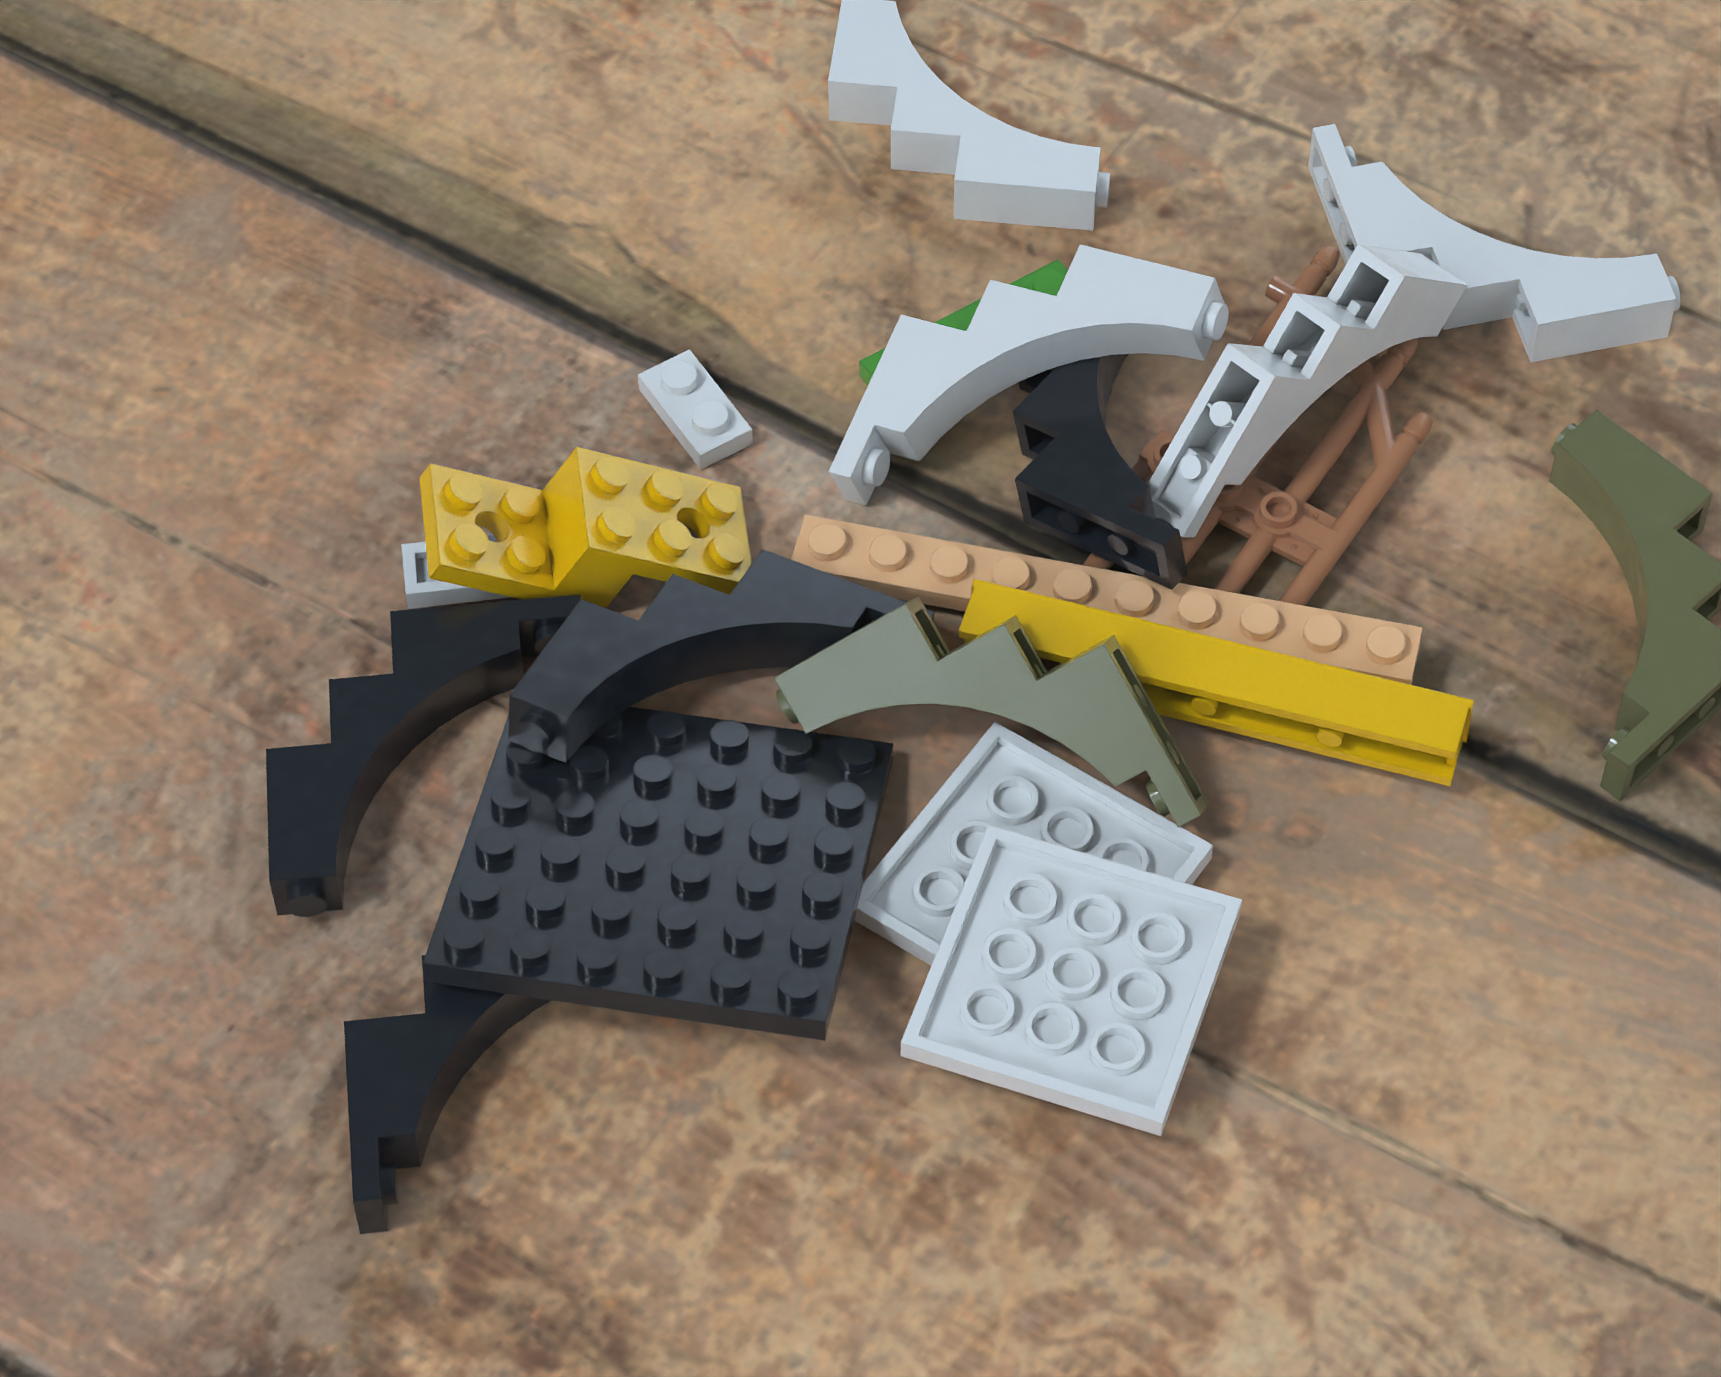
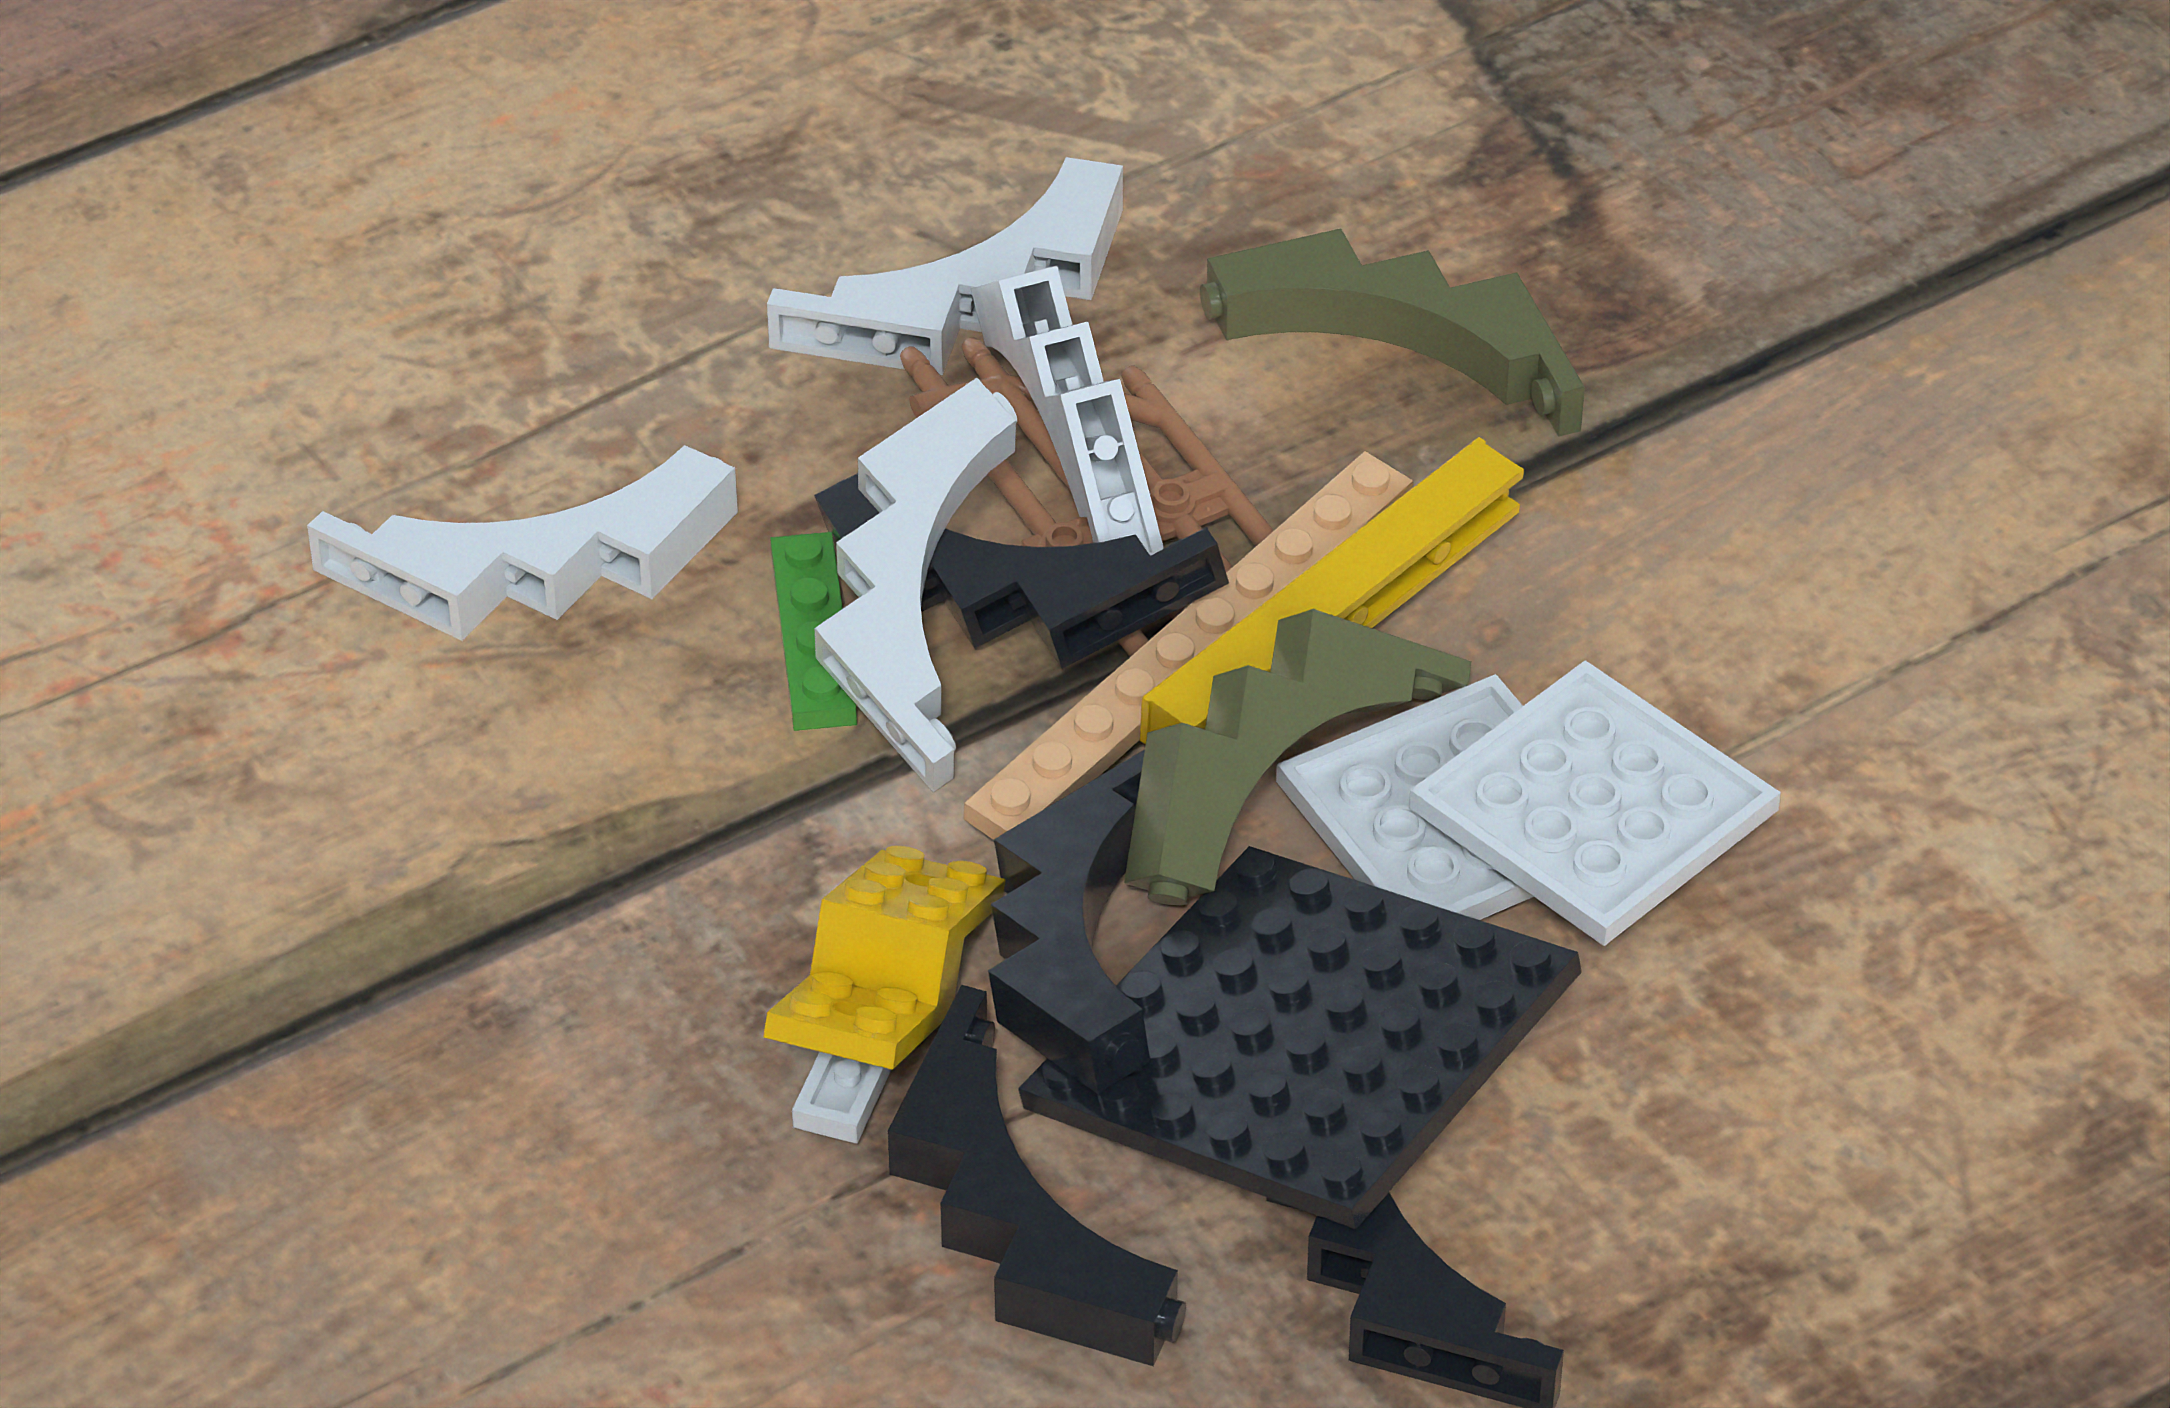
camera: 65 degrees left, 10 degrees down
white plate [638,349,753,470] -> none

